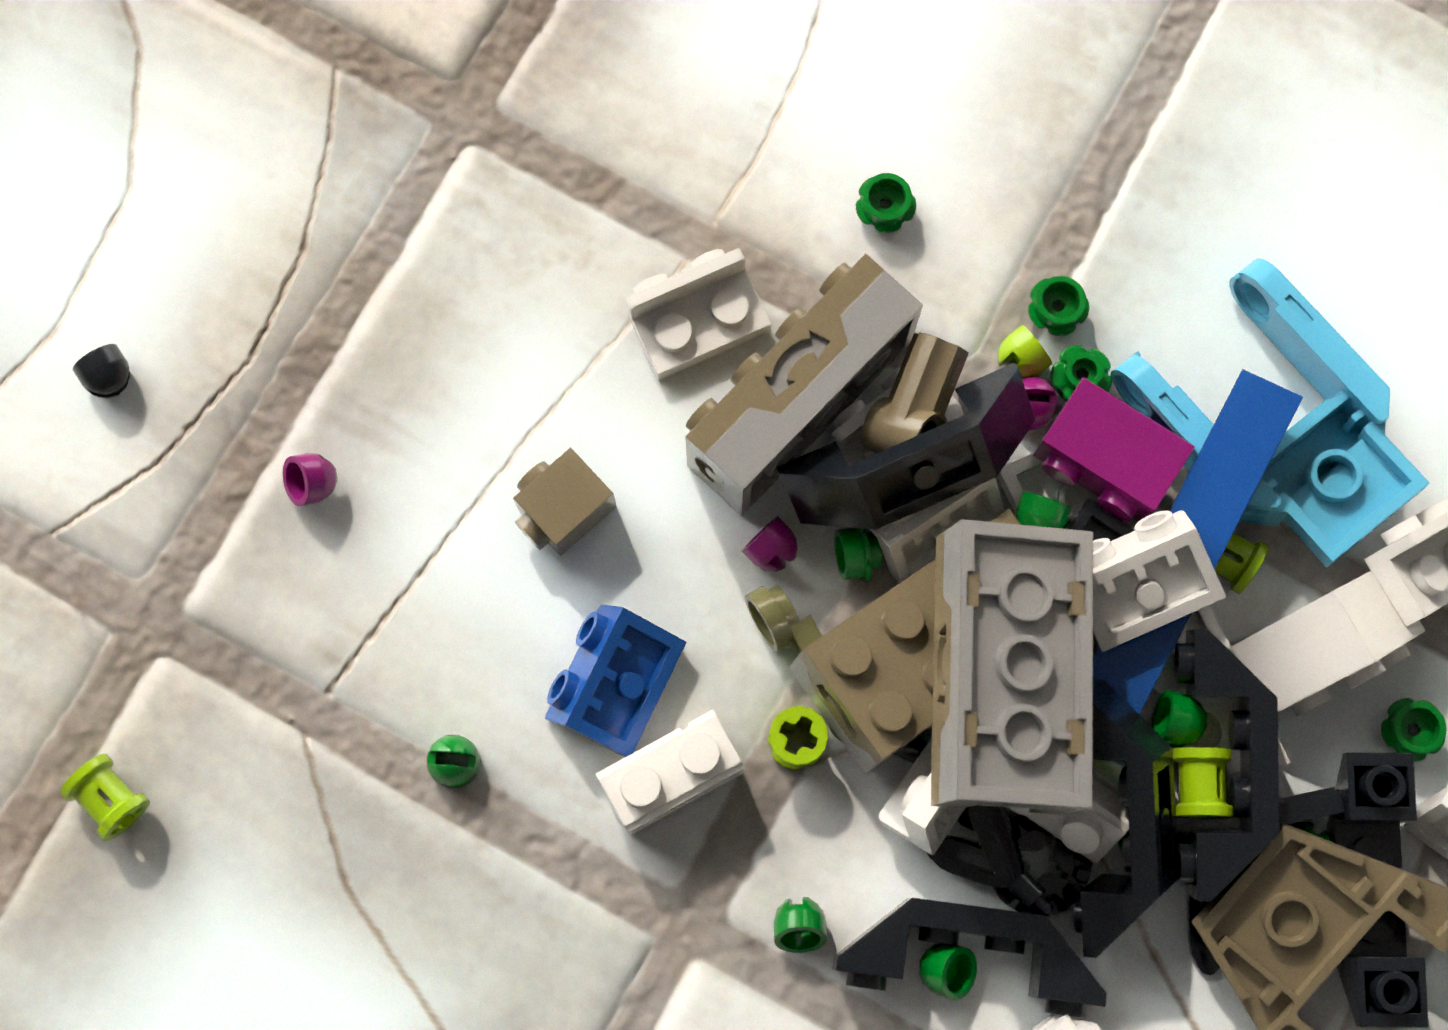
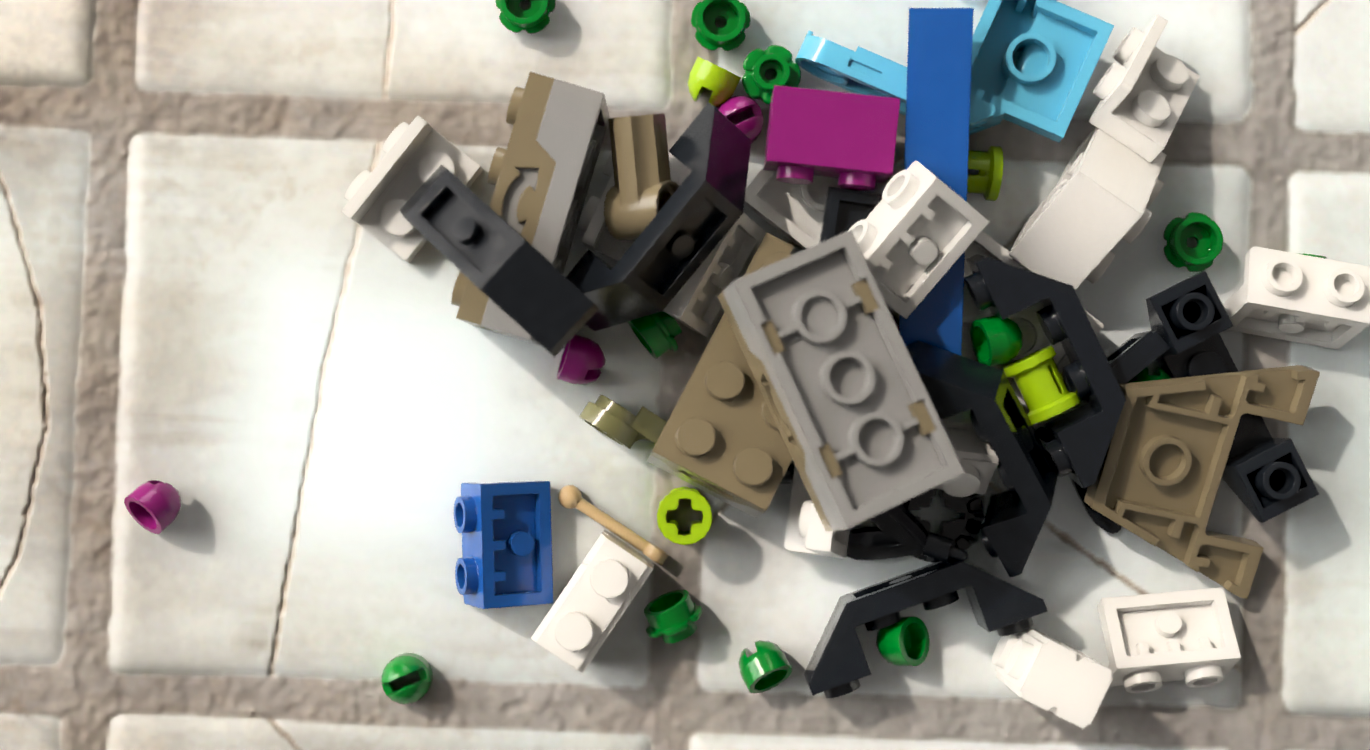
camera: 30 degrees left, 10 degrees up
dark tan brick [513,447,617,557] -> none
green hinge [1016,491,1072,529] -> none
none -> black slope [400,165,599,357]
none -> tan hinge [558,485,669,565]
none -> green plate [644,589,703,644]

